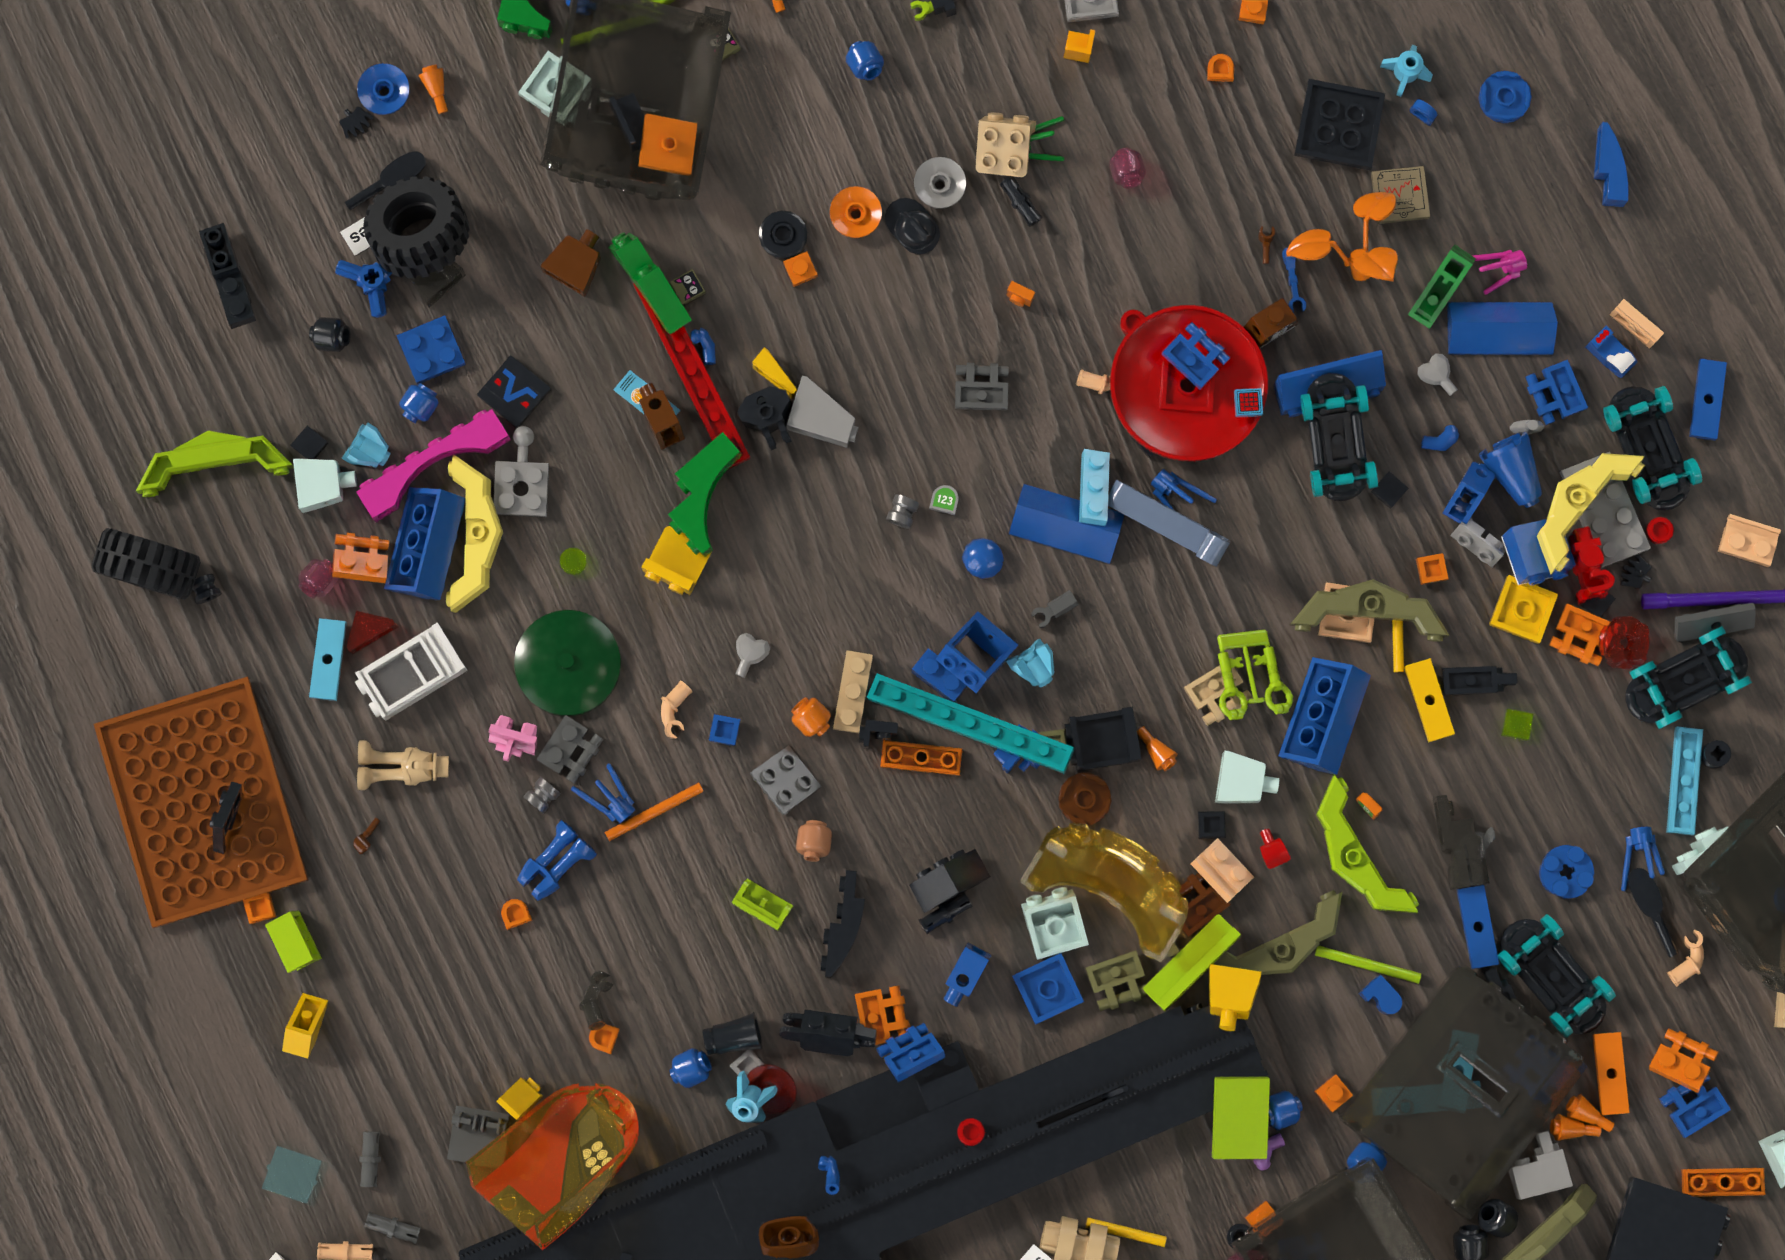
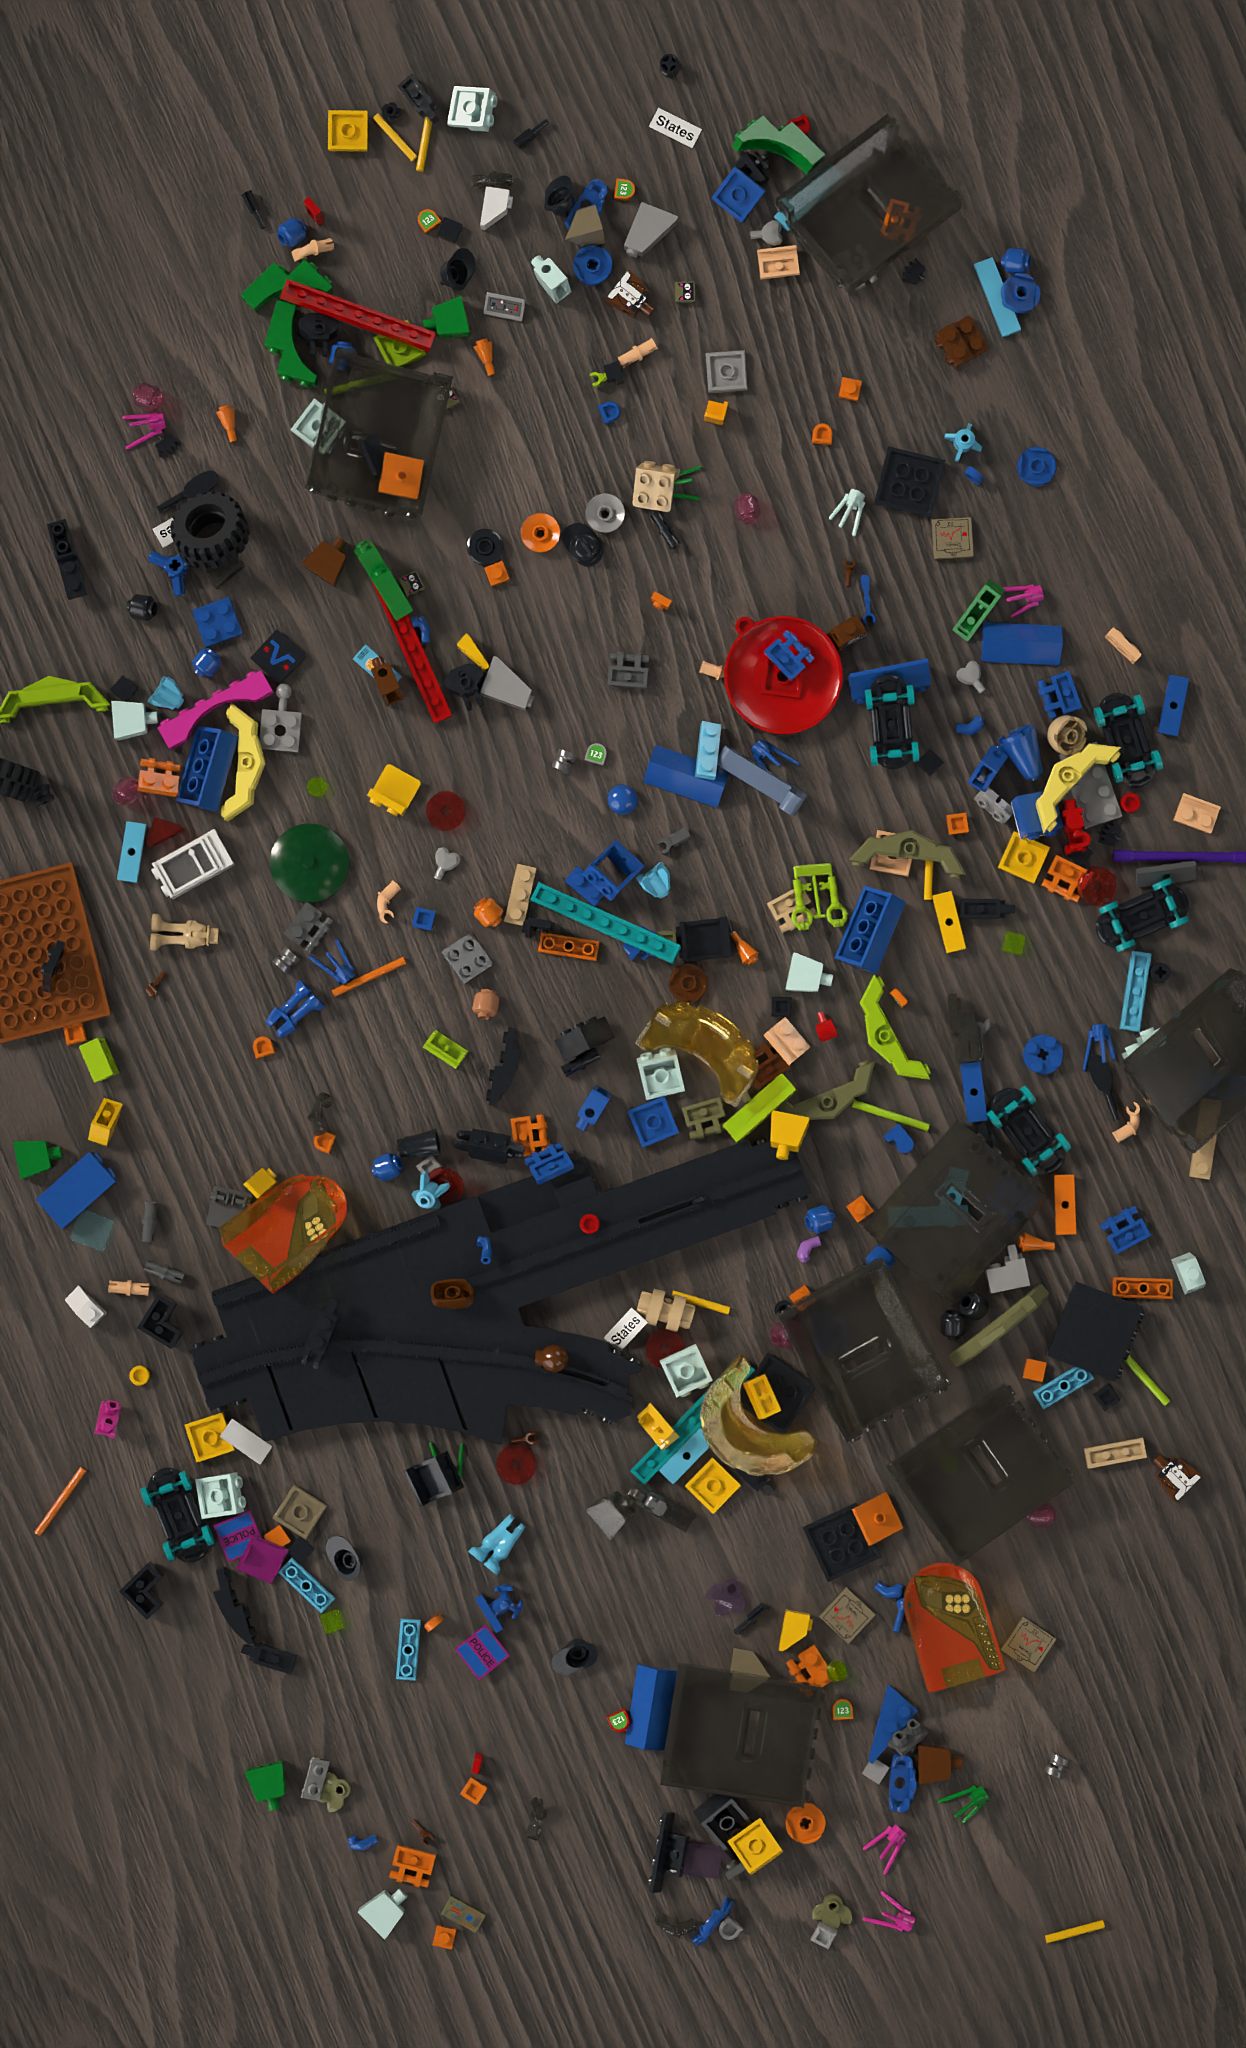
camera: 10 degrees right, 5 degrees up
blue dish [357,63,410,115] -> none
bright pink hips [489,715,537,762] -> none
green arch [668,432,743,557] -> none
blue head [846,41,884,80] -> none
lime tile [1212,1077,1270,1159] -> none
tile [1234,388,1263,417] -> none
orange plant [1286,192,1398,282] -> none
light grey rock [1510,420,1544,435] -> none
orange cone [1565,1094,1615,1132] -> none
blue leg [1585,325,1637,378] -> none
blue slope [1594,122,1628,207] -> none
orange plate [1649,1028,1719,1093] -> none
none -> green torso [13,1141,63,1179]
none -> blue panel [36,1152,118,1229]
none -> dark pink plant [122,412,166,450]
none -> clear pink head [132,383,163,411]
none -> clear red plate [426,791,466,831]
none -> blue tile [598,401,620,425]
none -> light aqua plant [829,489,865,536]
none -> tan cylinder [1047,715,1087,756]

